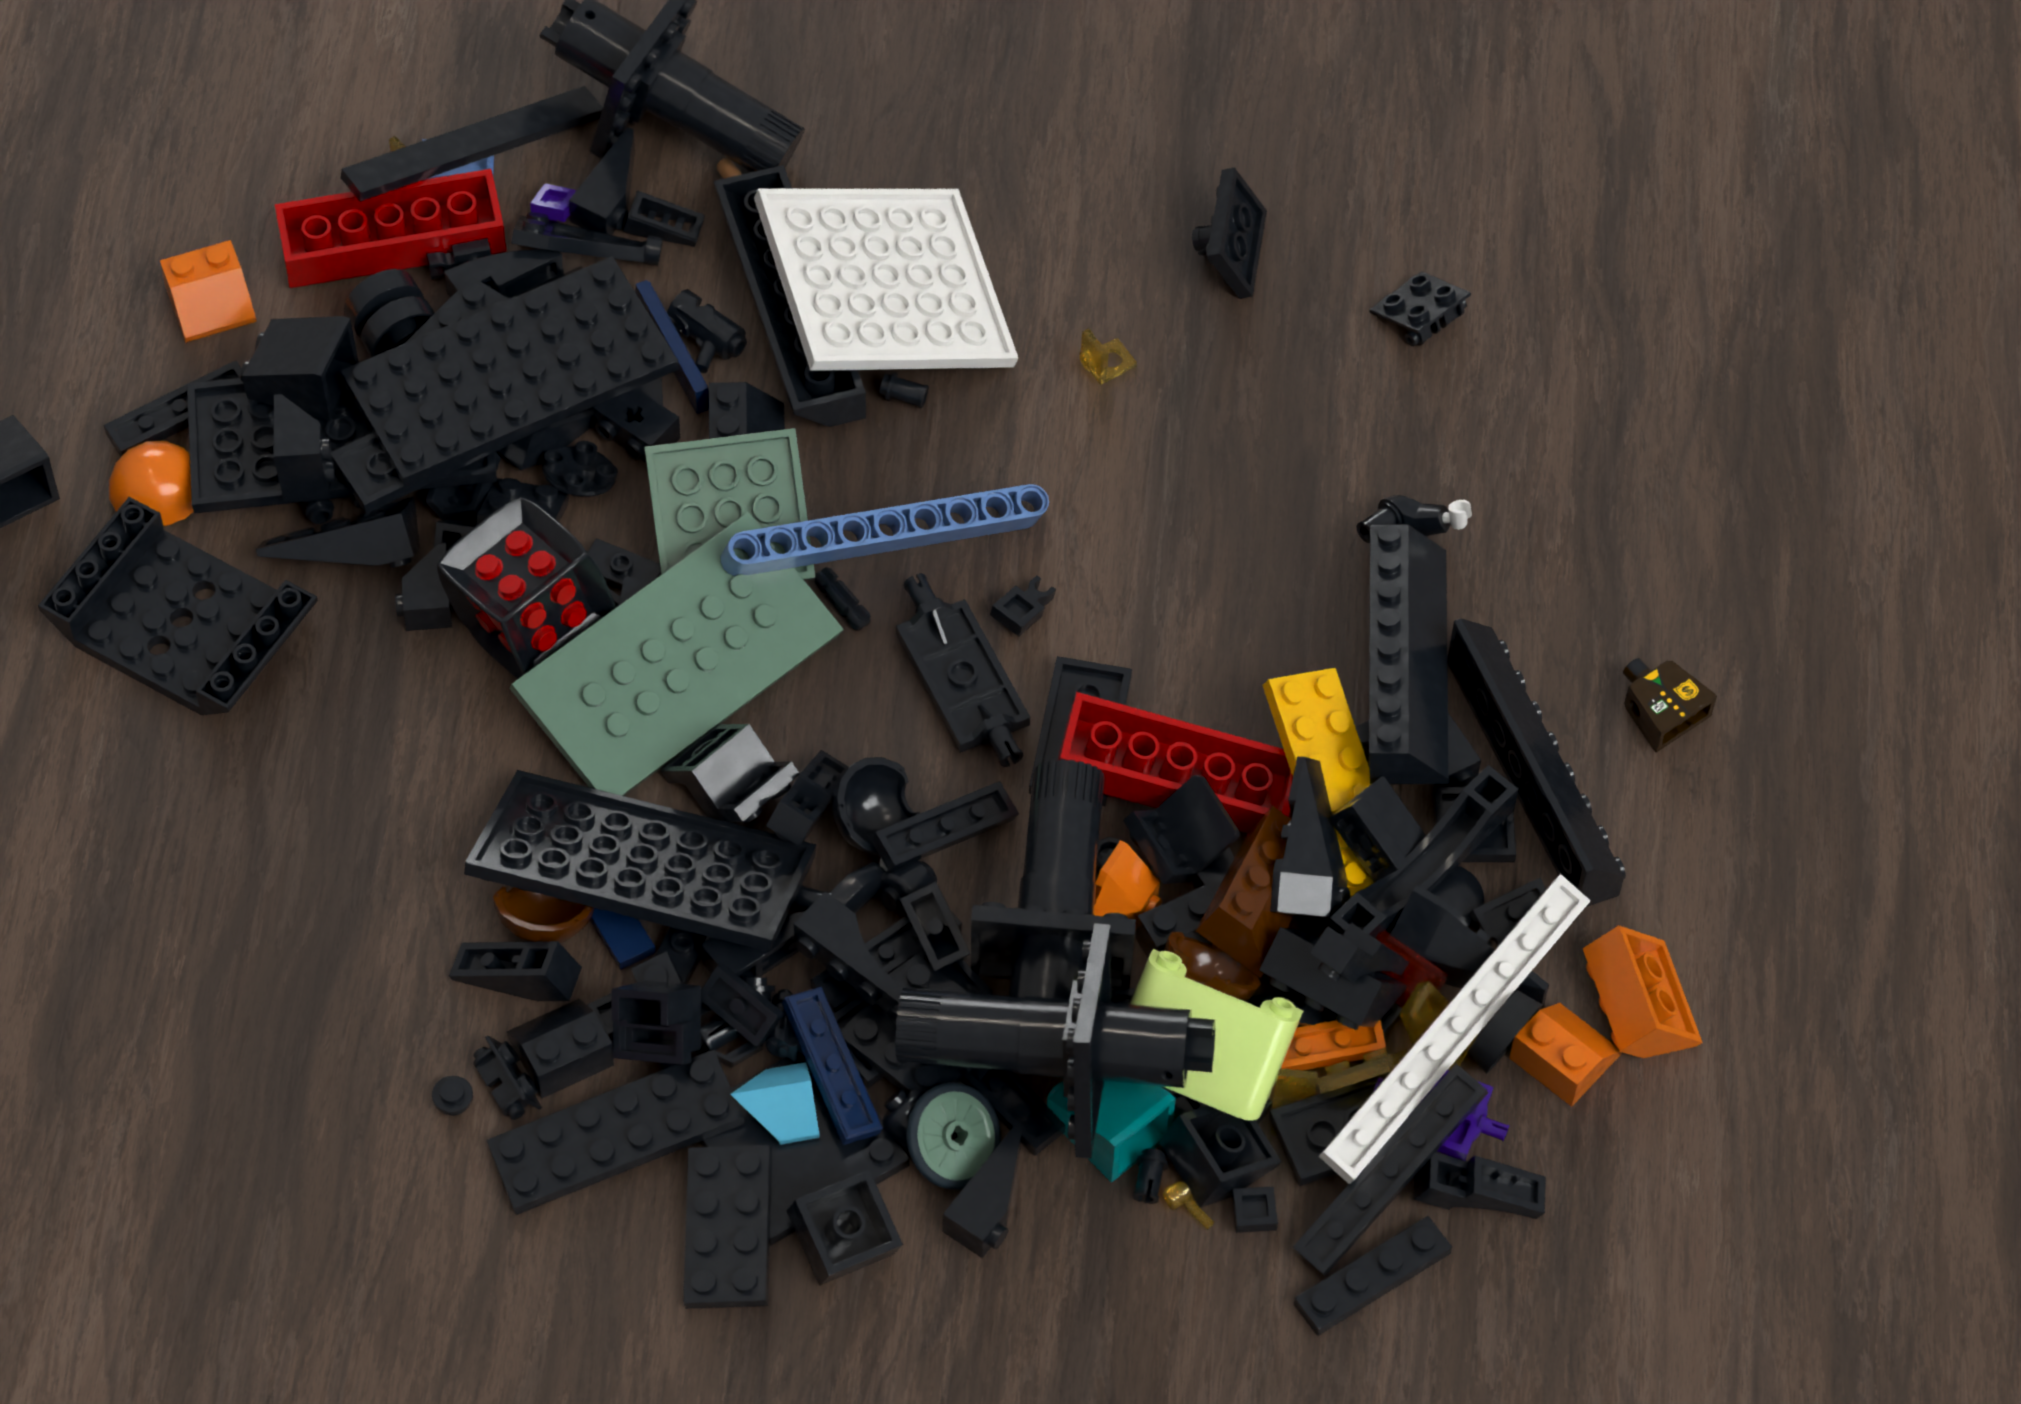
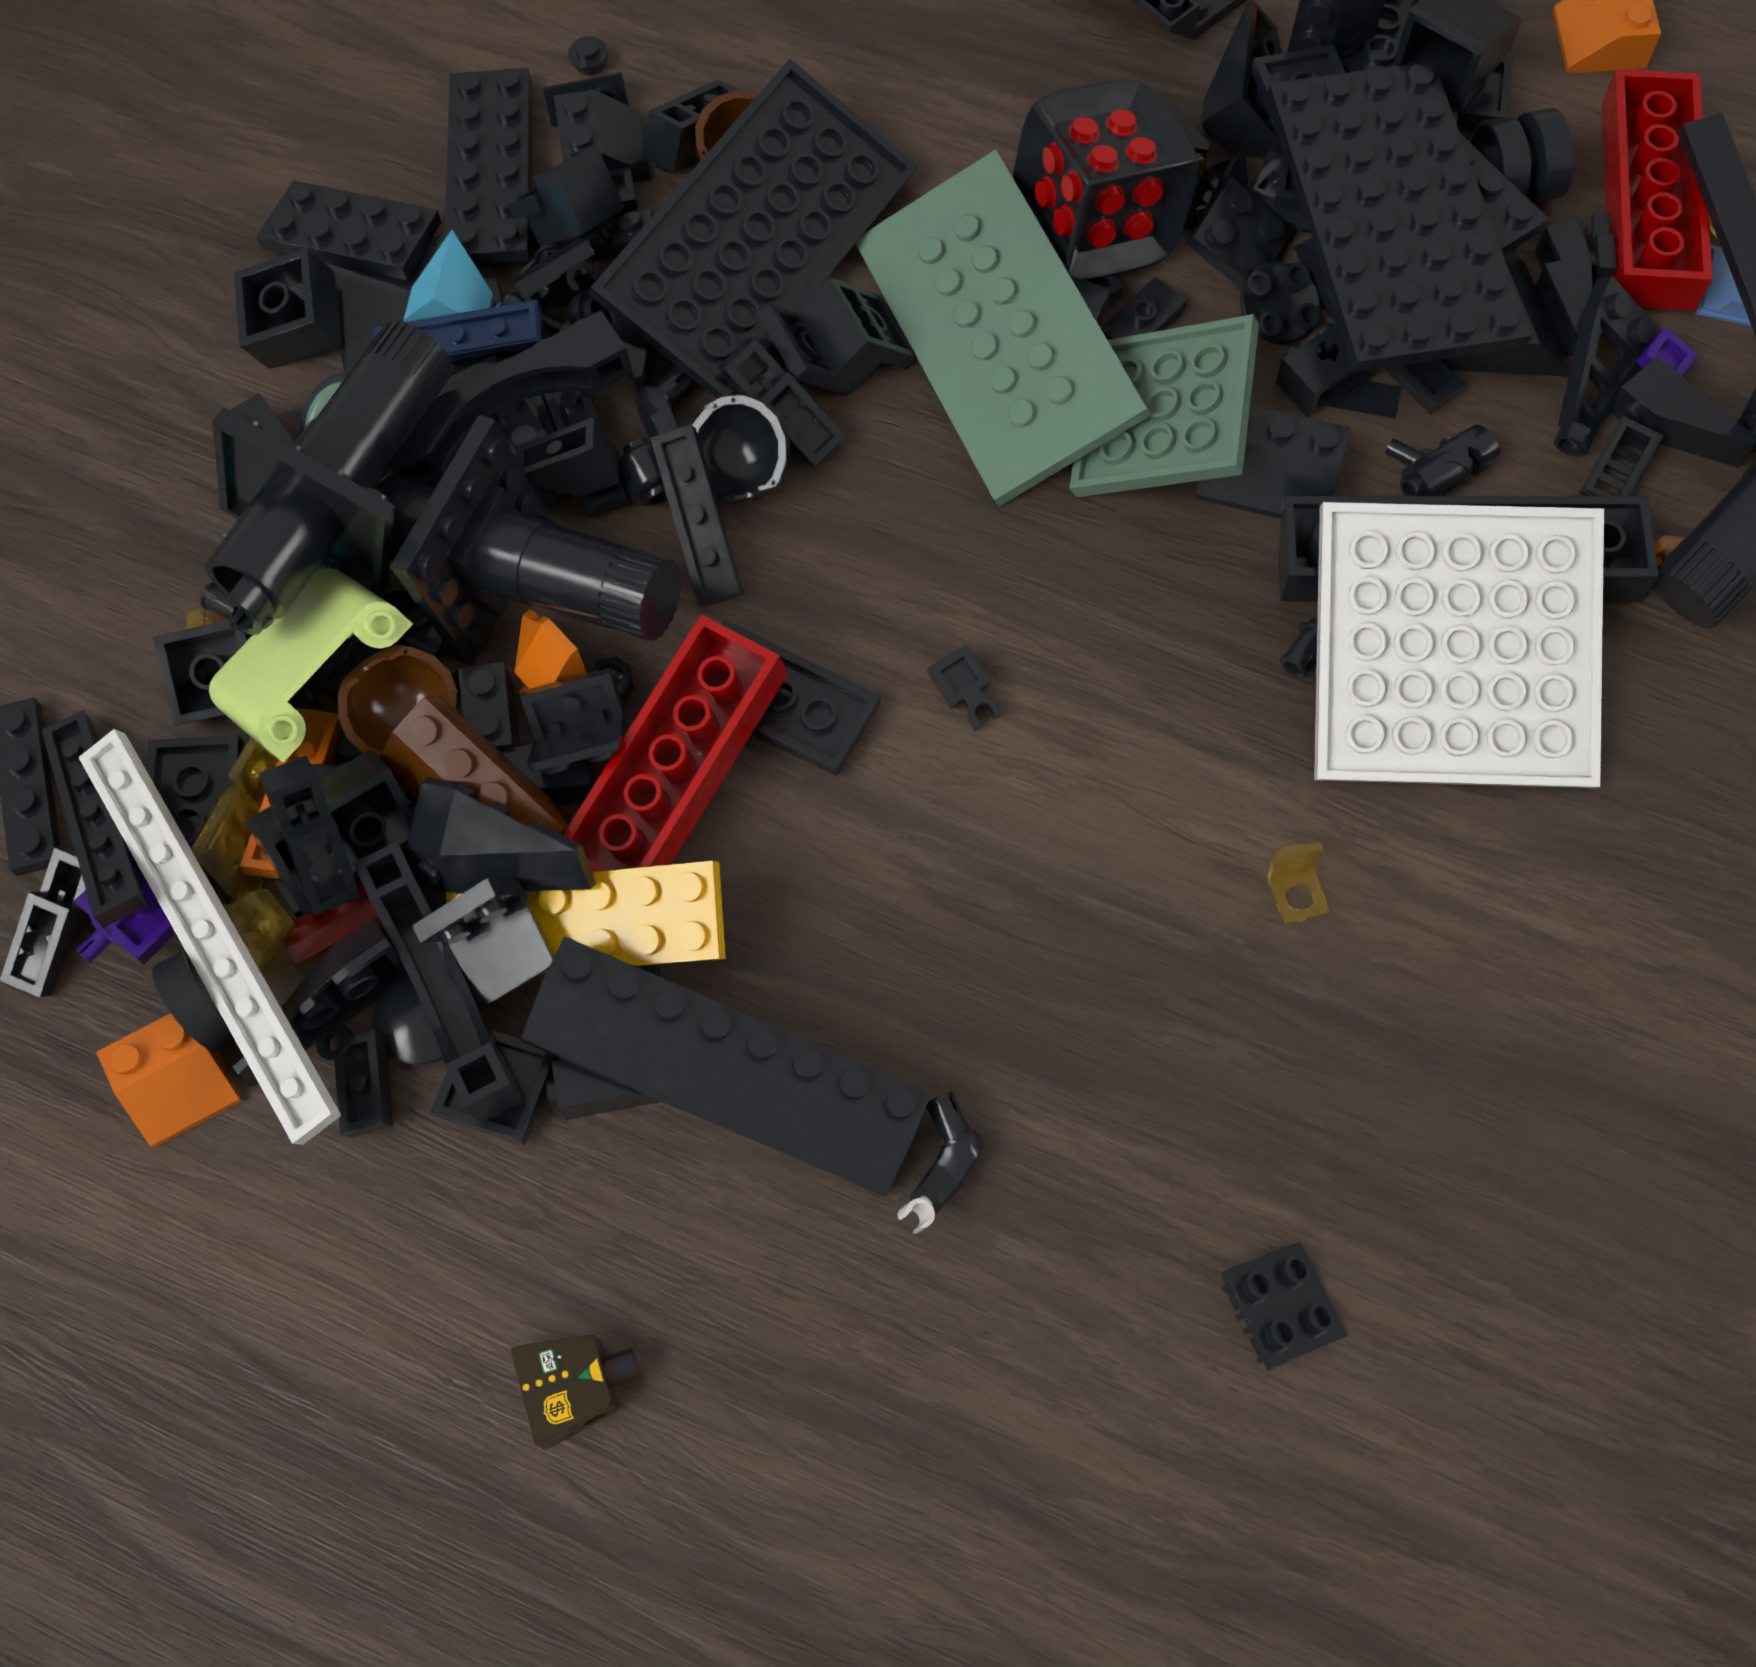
camera: 115 degrees right, 10 degrees up
dark blue tile [635,280,709,414] -> none
medium blue beam [721,484,1049,576] -> none
black axle [815,567,871,630] -> none
black plate [896,573,1031,767] -> none
black plate [1192,167,1267,299] -> none
black plate [1232,1186,1278,1233] -> none
black slope [1447,619,1626,908] -> none
orange slope [1582,925,1703,1059] -> none

